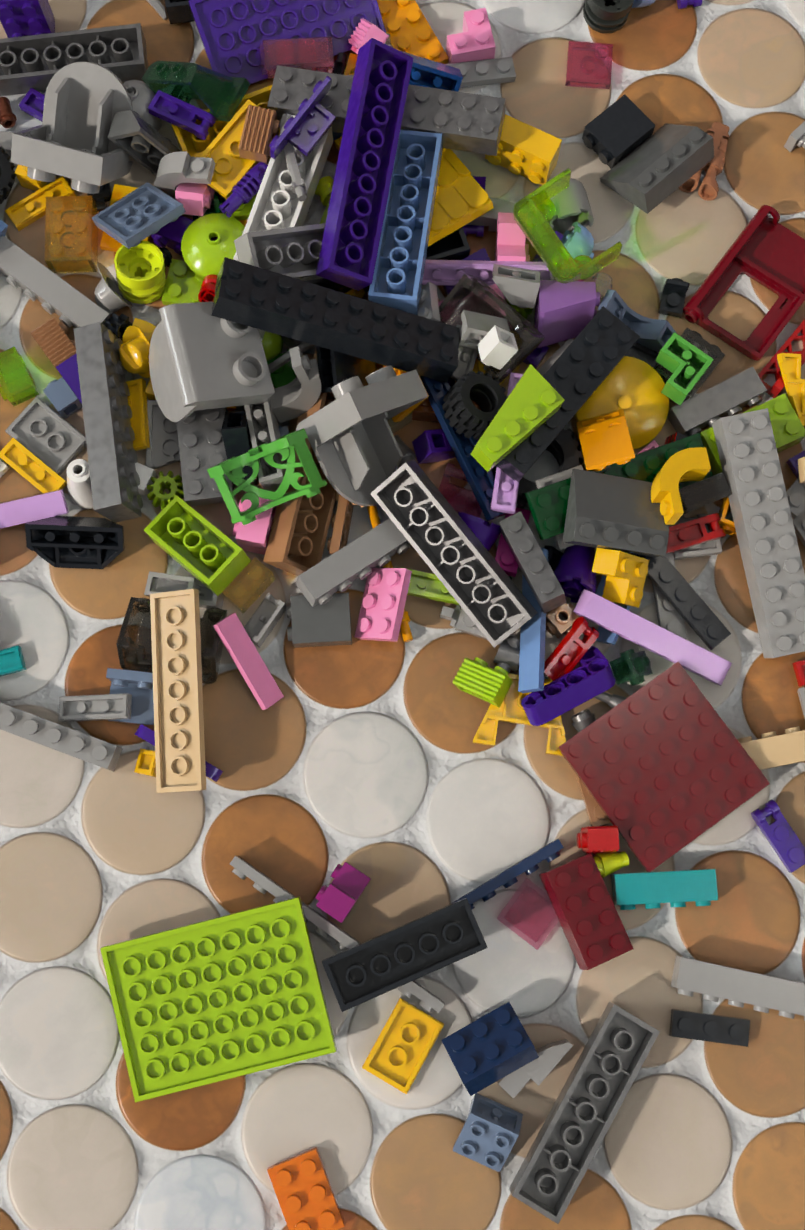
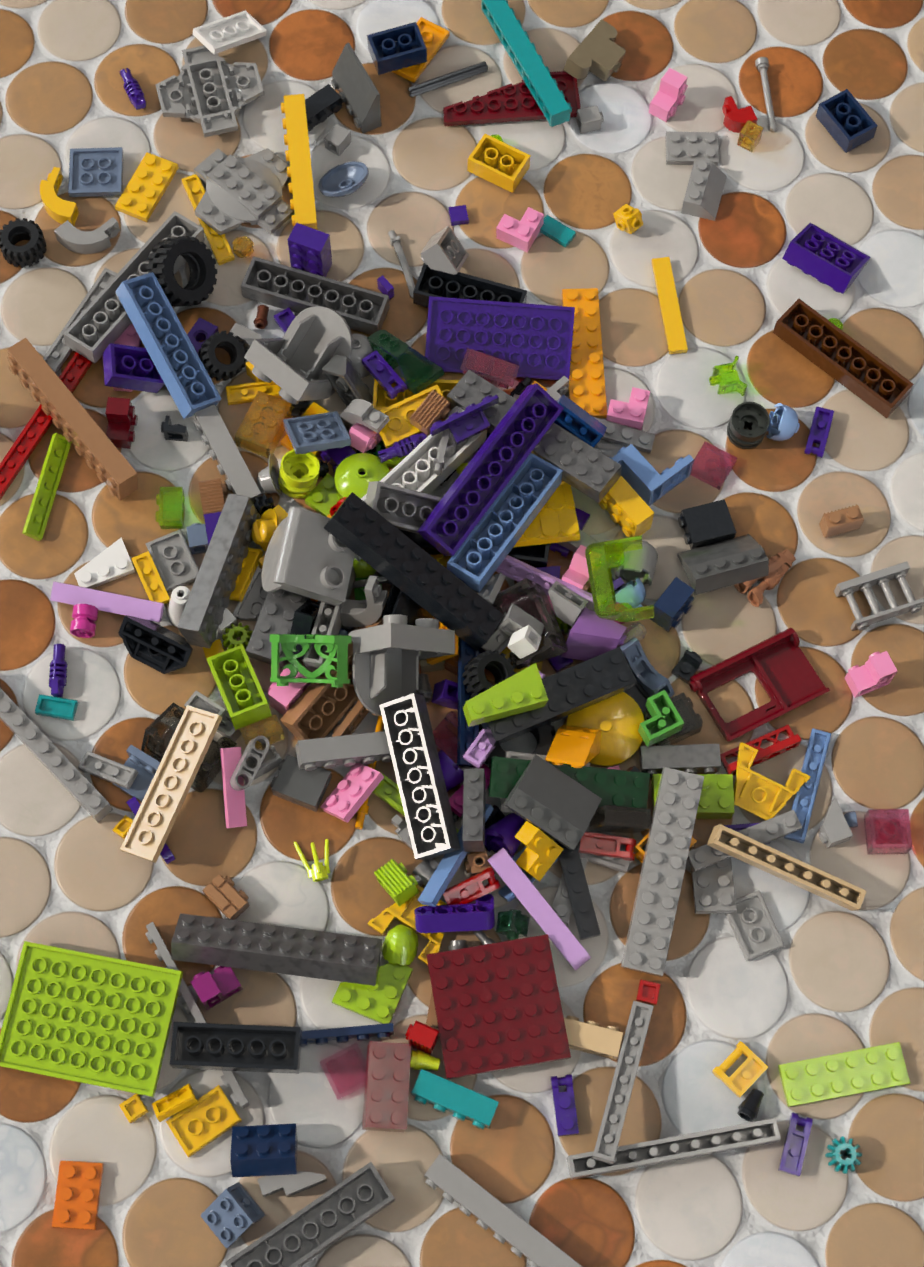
camera: 25 degrees right, 10 degrees down
bright pink brick [348,18,389,55] -> none
yellow arch [651,447,711,525] -> none
black plate [669,1009,750,1047] -> none
none -> yellow tile [119,1094,149,1124]
none -> yellow plate [152,1084,197,1122]
none -> flat silver brick [171,913,382,986]
none -> yellow tile [203,639,224,663]
none -> medium nougat brick [203,874,249,920]
none -> light grey beam [230,736,270,791]
none -> neon yellow plant [294,839,330,882]
none -> lime plate [332,963,413,1024]
none -> dark purple tile [377,275,394,300]
none -> lime hair [381,924,418,966]
none -> medium blue bracket [609,444,694,506]
none -> dark blue brick [650,577,695,632]
none -> medium nougat brick [819,504,864,538]

